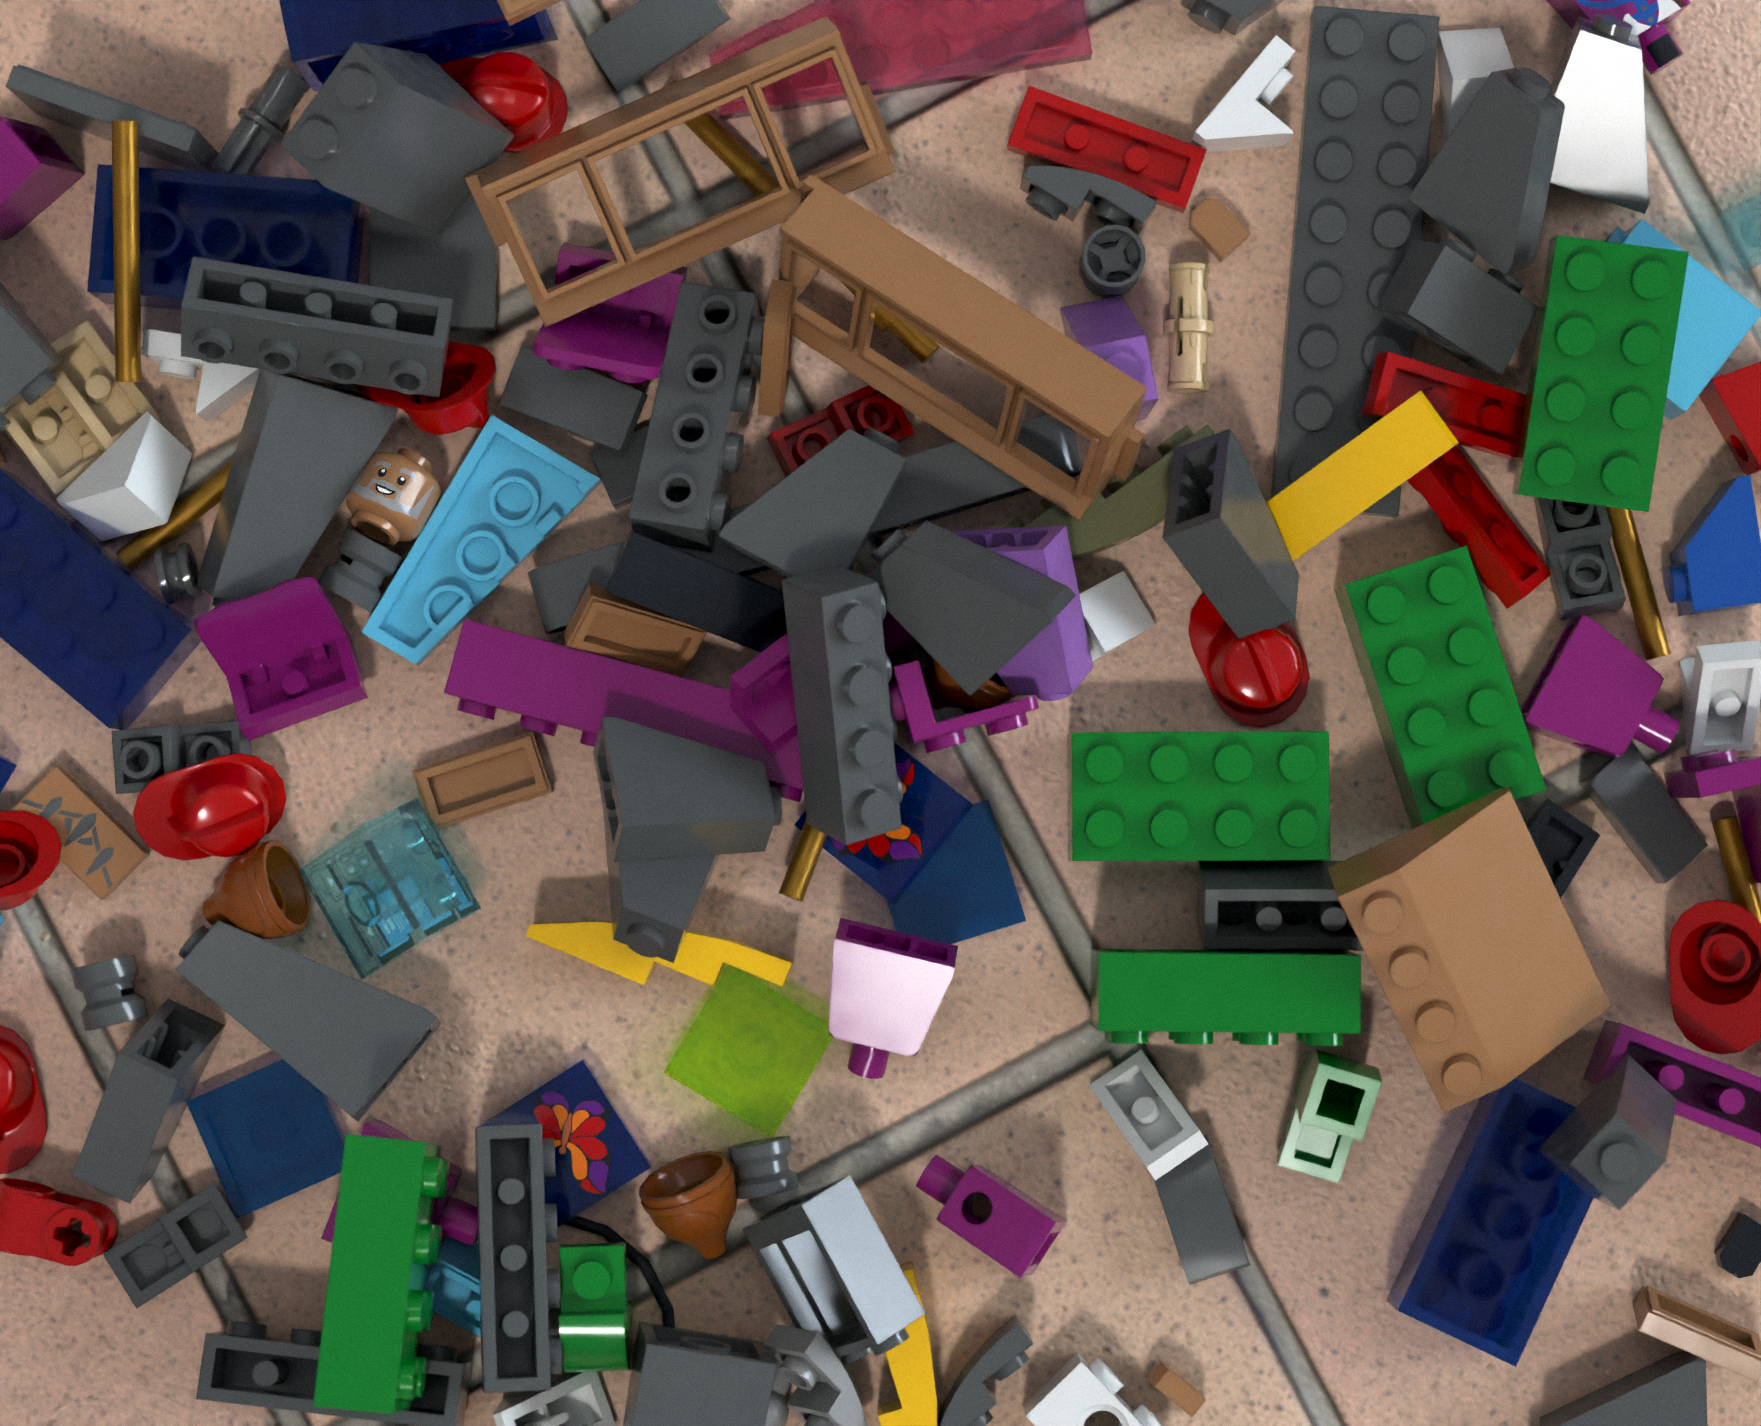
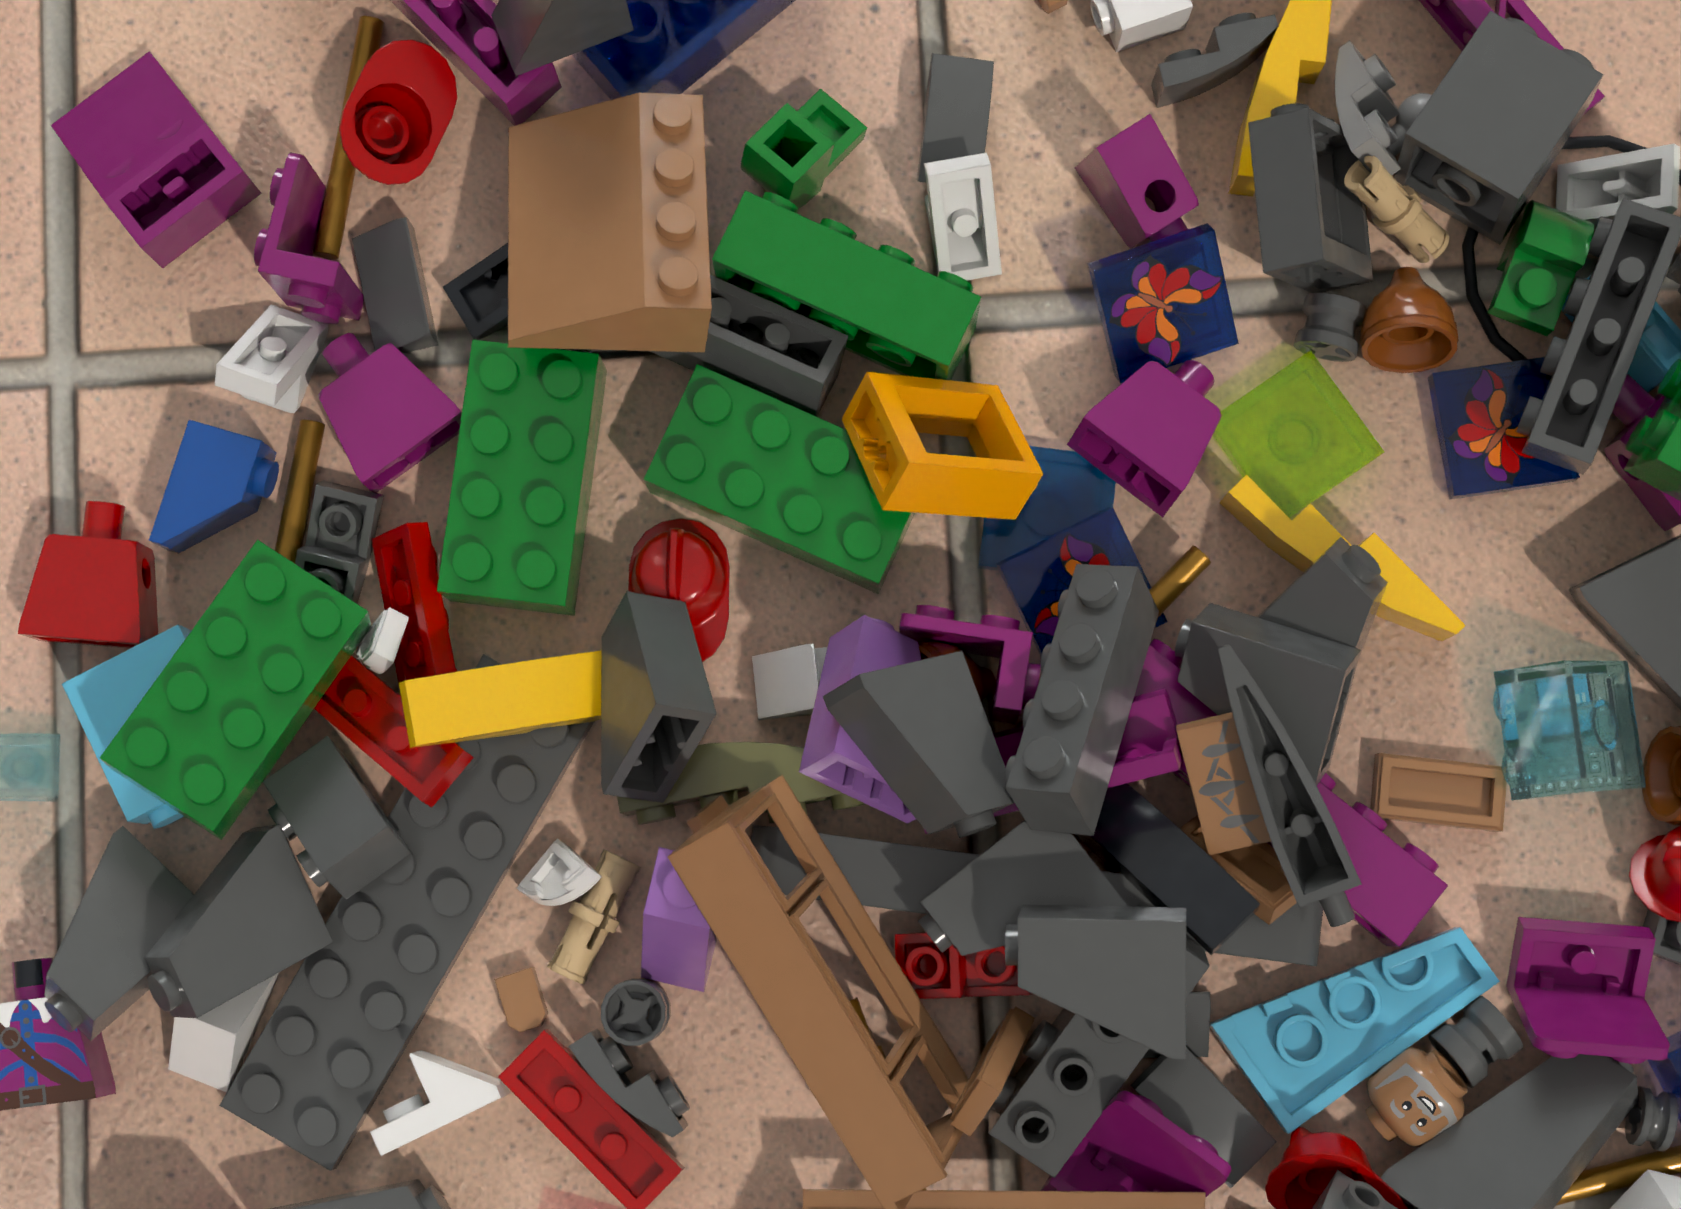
camera: 150 degrees left, 5 degrees down
none -> white tile [356,607,409,674]
none -> white tile [517,838,602,906]
none -> light orange window [841,372,1044,520]
none -> dark grey slope [1005,905,1186,1059]
none -> clear blue tile [1087,223,1239,384]
none -> medium nougat tile [1176,712,1271,855]
none -> dark grey piece [1218,644,1362,927]
none -> tan pin [1344,156,1449,263]

